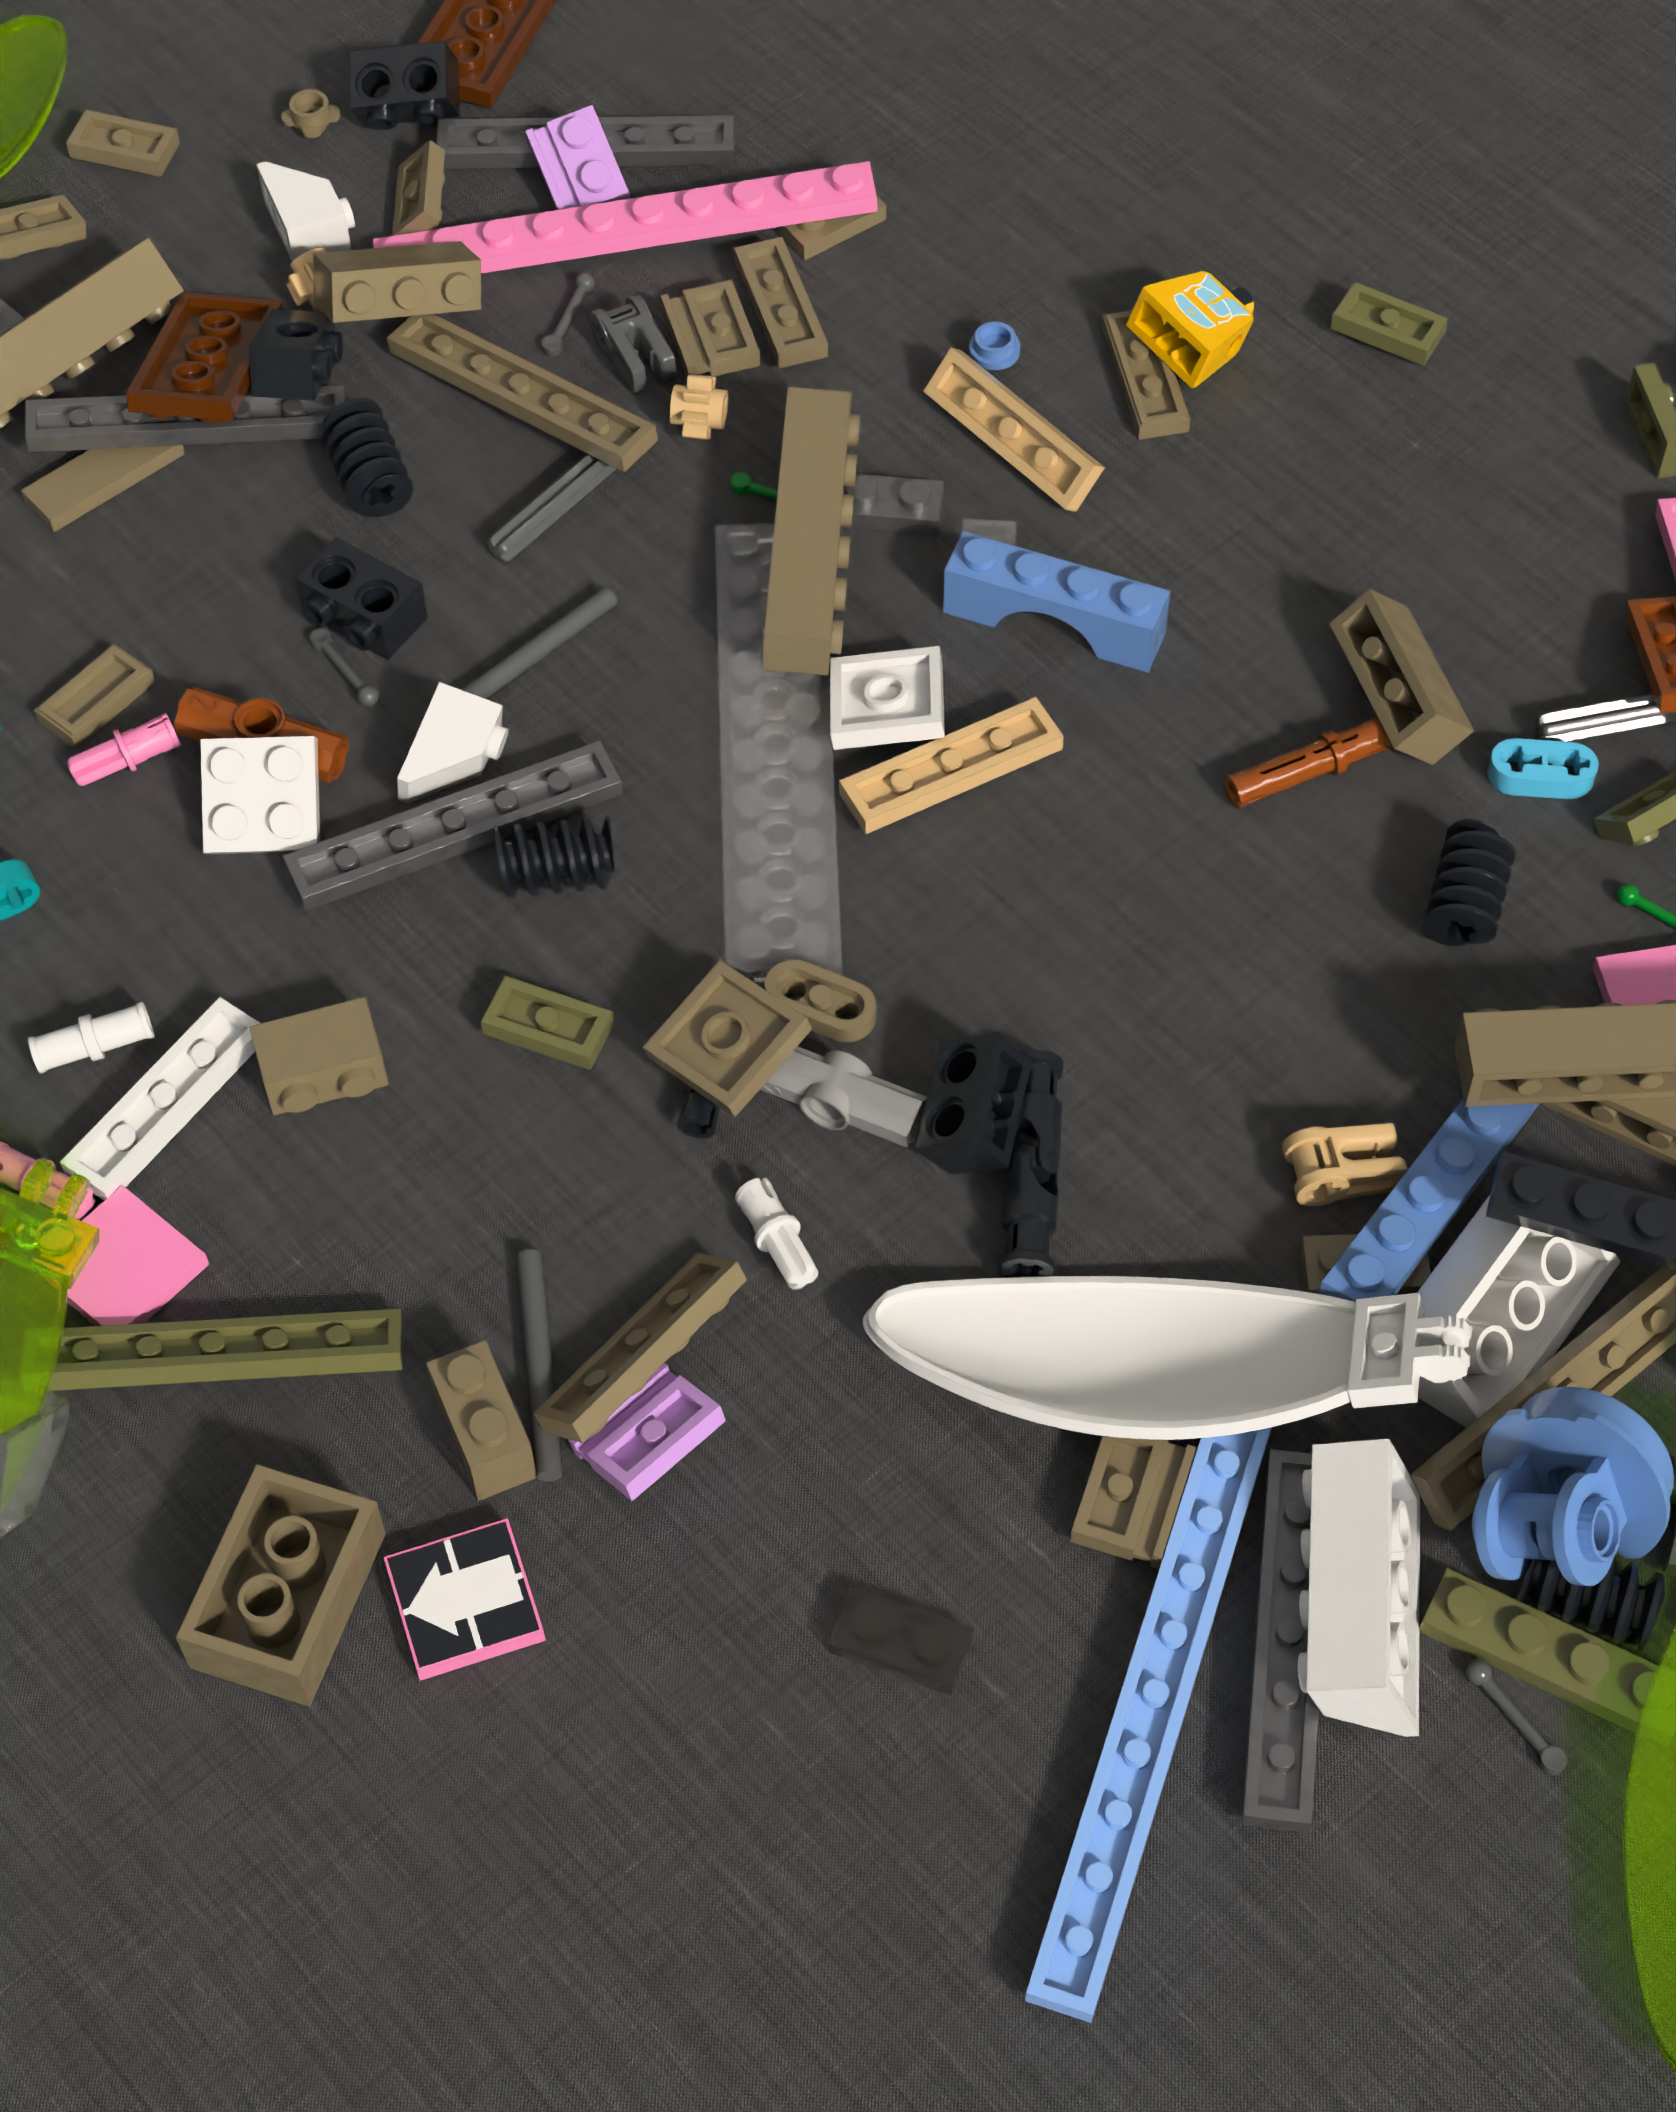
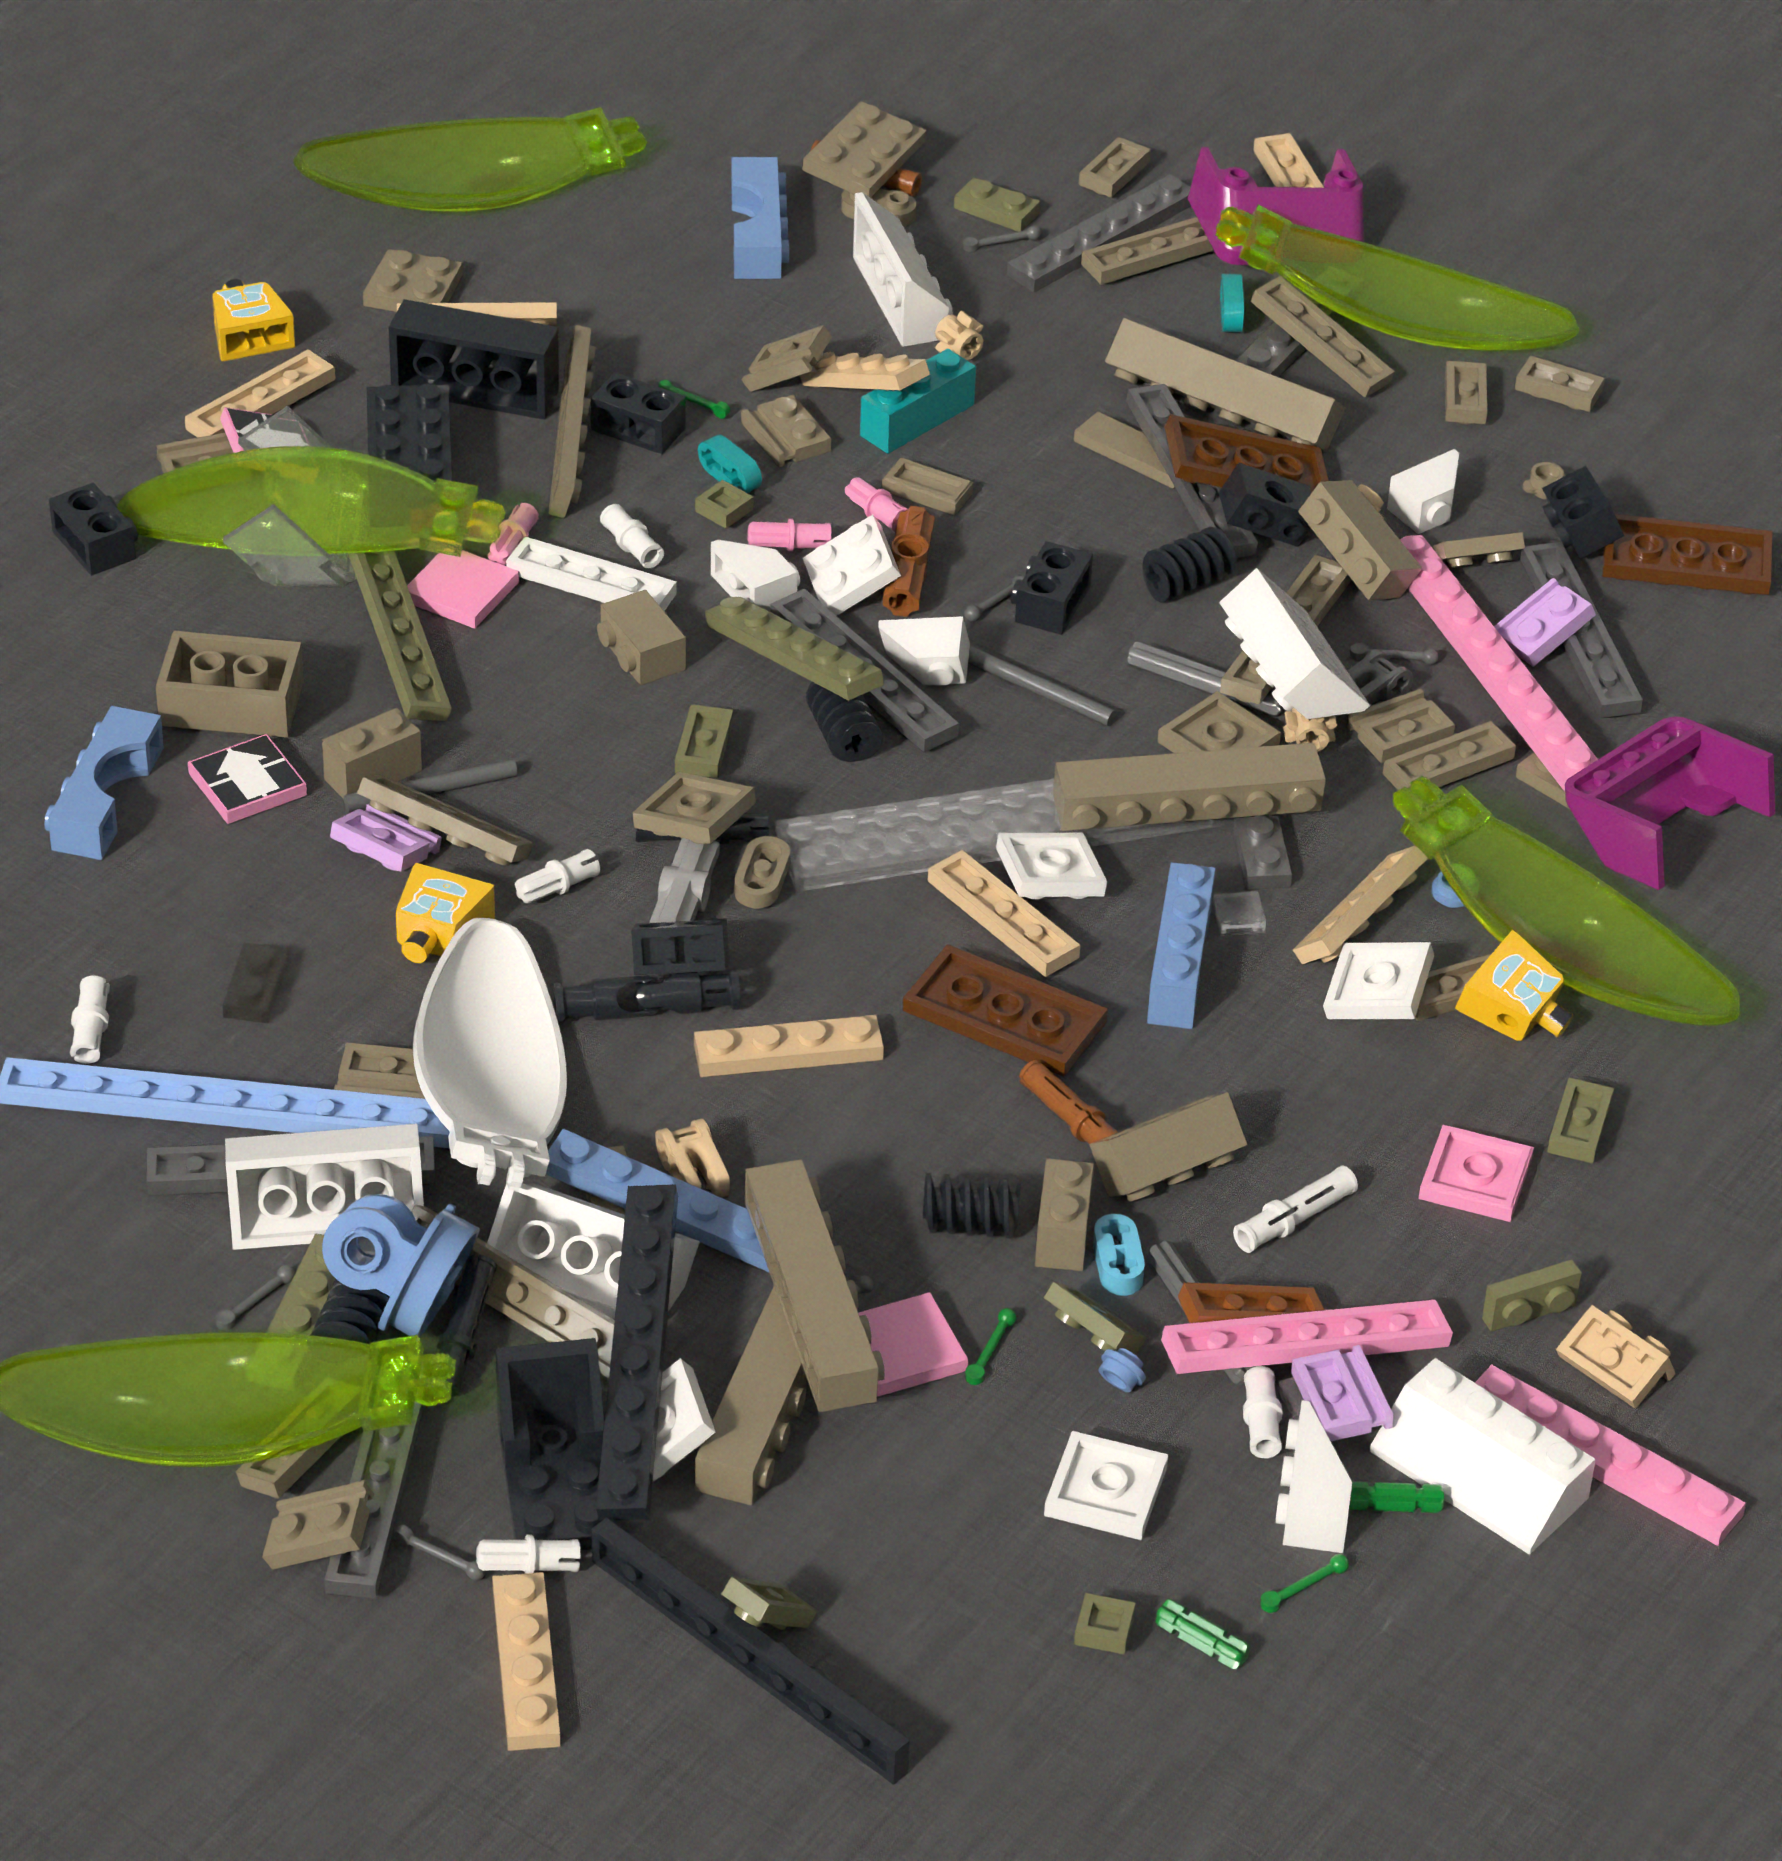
camera: 75 degrees right, 15 degrees down
none -> medium blue arch [44,706,164,860]
none -> white pin [70,975,110,1064]
none -> yellow torso [396,863,495,963]
none -> tan plate [694,1015,884,1077]
none -> olive plate [695,480,754,529]
none -> olive plate [705,597,884,701]
none -> white slope [711,540,800,612]
none -> bright pink axle [747,519,831,552]
none -> reddish brown plate [903,944,1108,1077]
none -> dark tan brick [1035,1158,1094,1271]
none -> dark tan plate [1158,691,1281,753]
none -> white slope [1220,568,1370,719]
none -> white pin [1233,1165,1358,1253]
none -> white plate [1323,942,1434,1019]
none -> clear neon green windscreen [1392,776,1741,1026]
none -> bright pink tile [1419,1125,1534,1222]
none -> dark tan plate [1515,356,1605,412]
none -> magenta windscreen [1565,717,1775,890]

